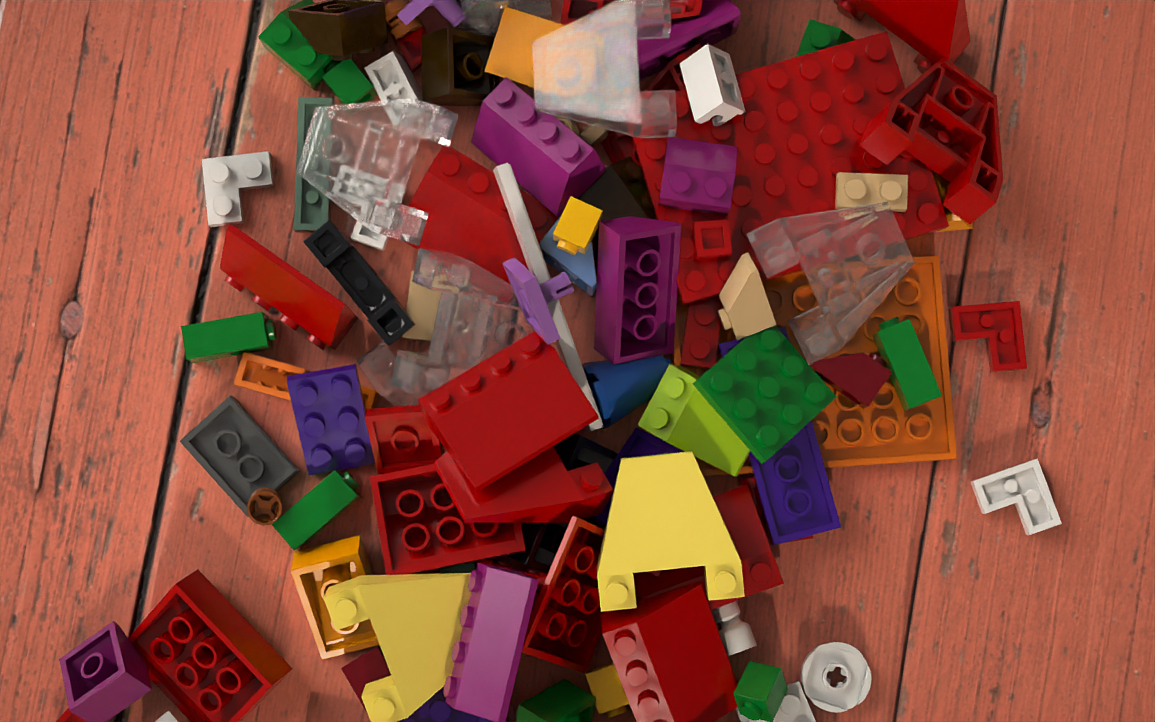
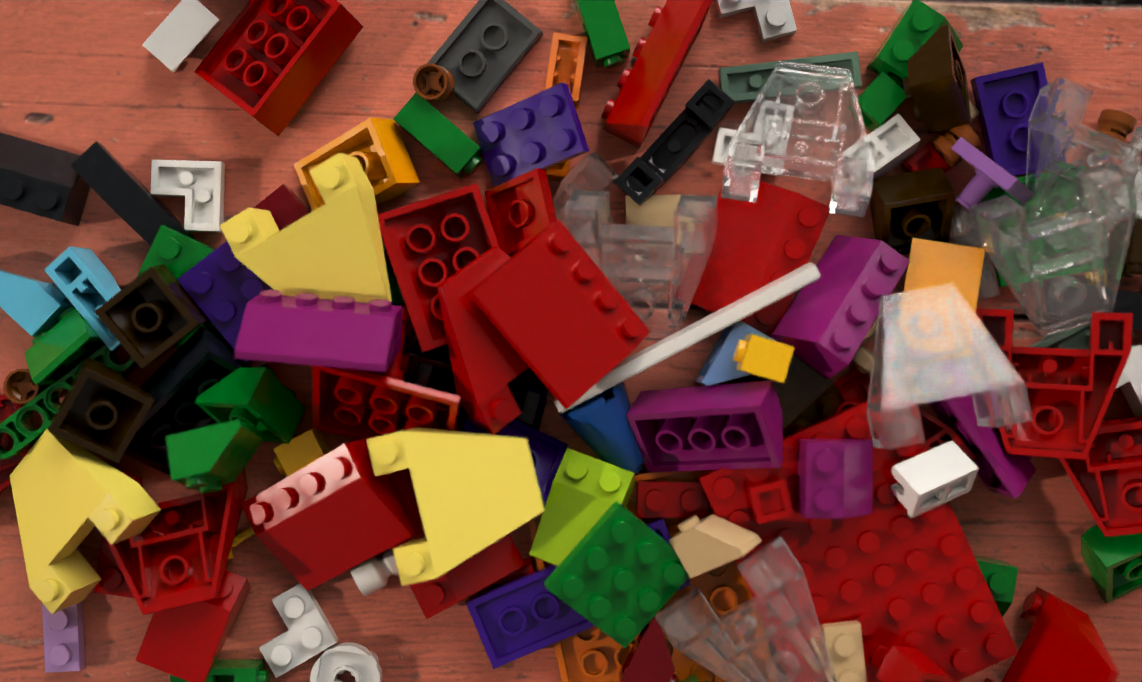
camera: 80 degrees right, 5 degrees up
medium lavender tile [502,257,574,344] -> none
green brick [733,661,788,722] -> none

